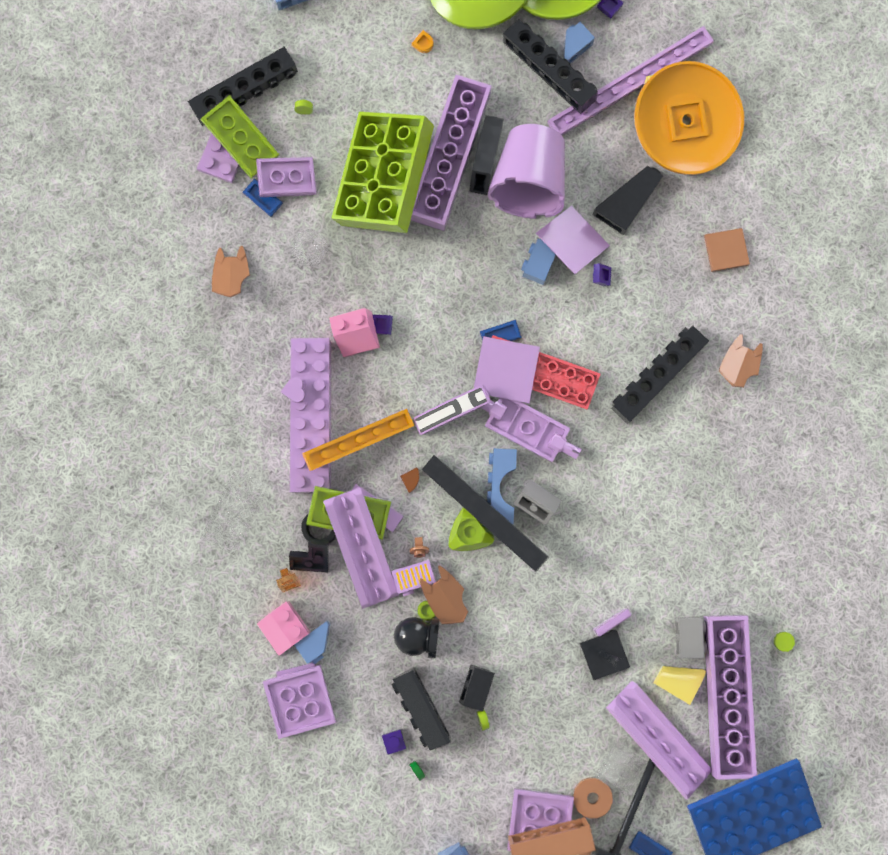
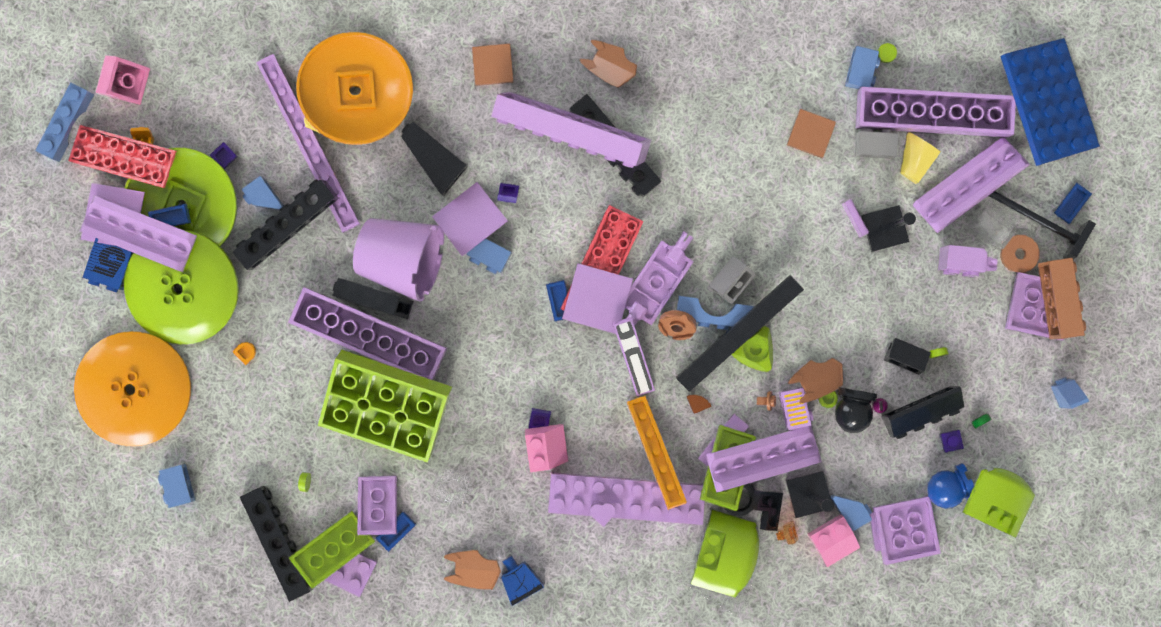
camera: 85 degrees left, 5 degrees up
none -> lavender brick [491,92,651,168]
none -> blue torso [501,556,544,606]
none -> nougat tile [658,310,697,340]
none -> lime slope [691,510,759,597]
none -> black tile [785,471,834,518]
none -> nougat tile [787,109,836,158]
none -> medium blue brick [845,46,881,89]
none -> magenta hinge [872,398,888,413]
none -> blue tile [927,463,974,509]
none -> lavender hinge [938,245,997,277]
none -> lime slope [962,468,1035,538]

